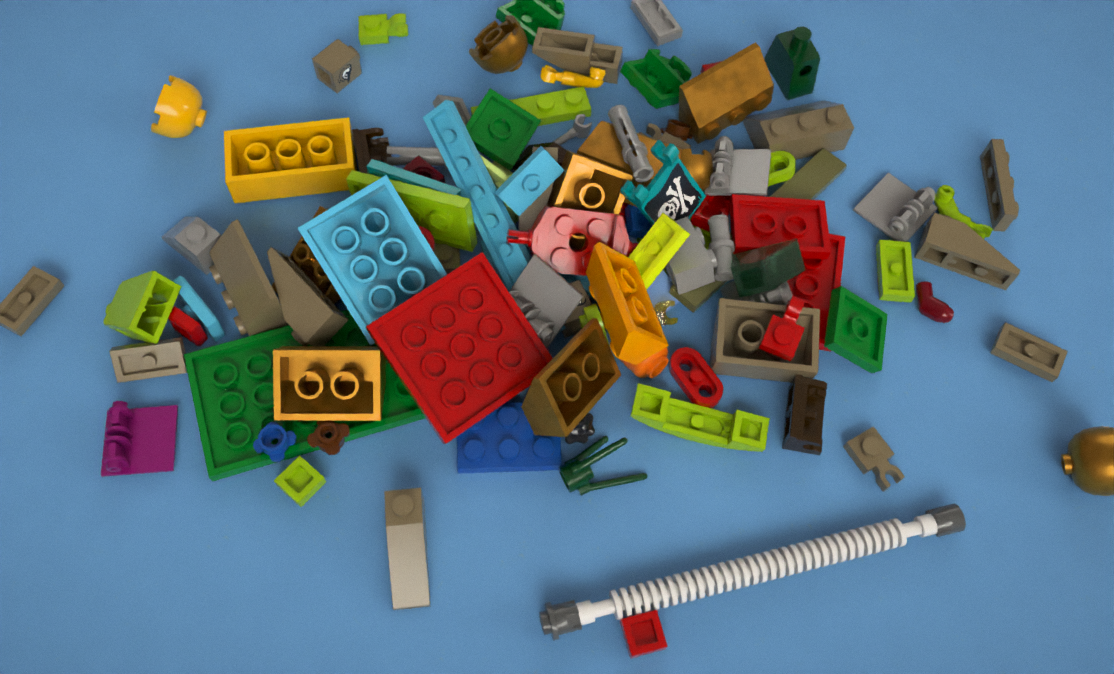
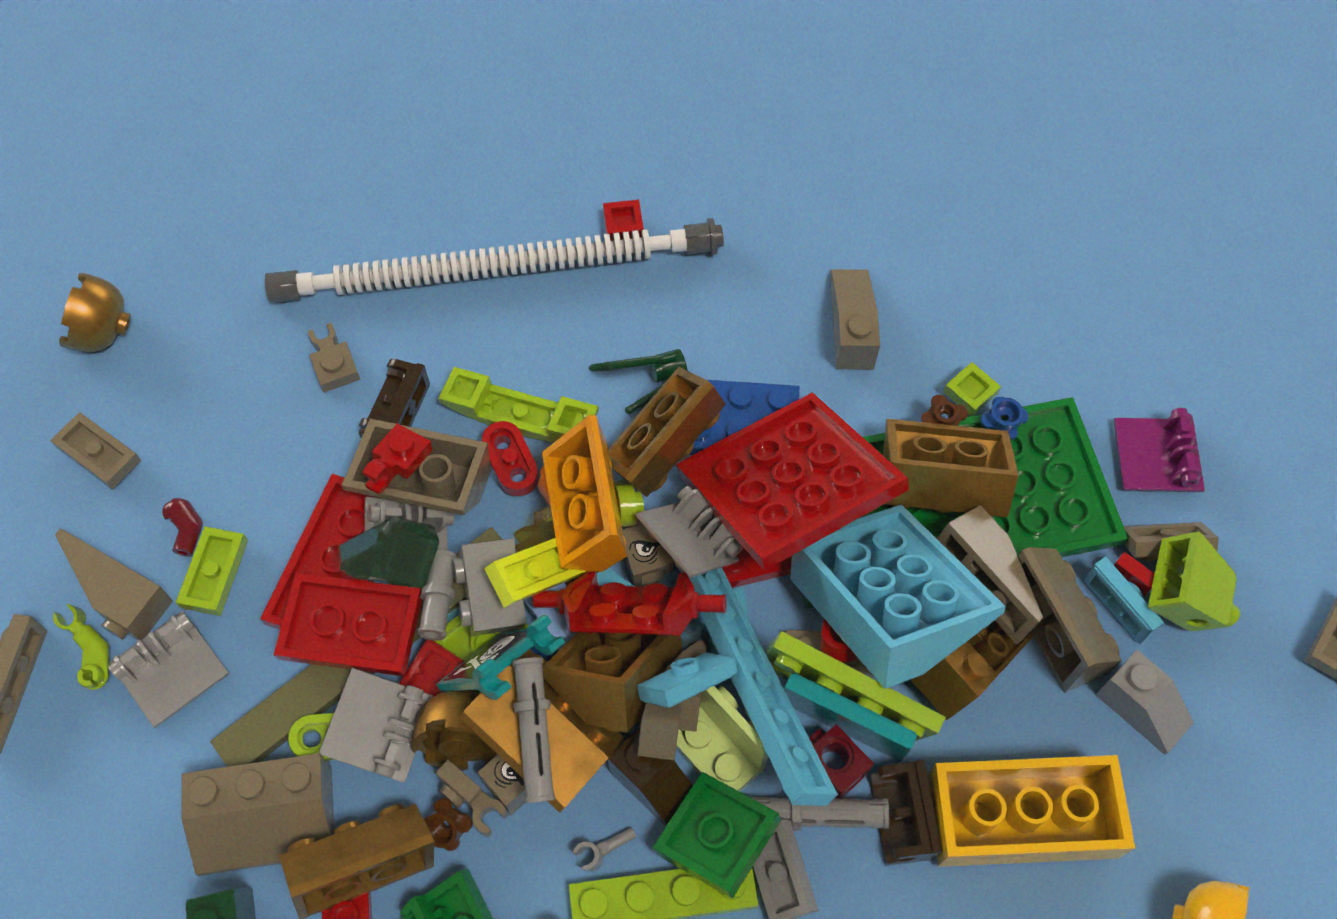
camera: 170 degrees left, 0 degrees up
green plate [824,286,888,374] -> none

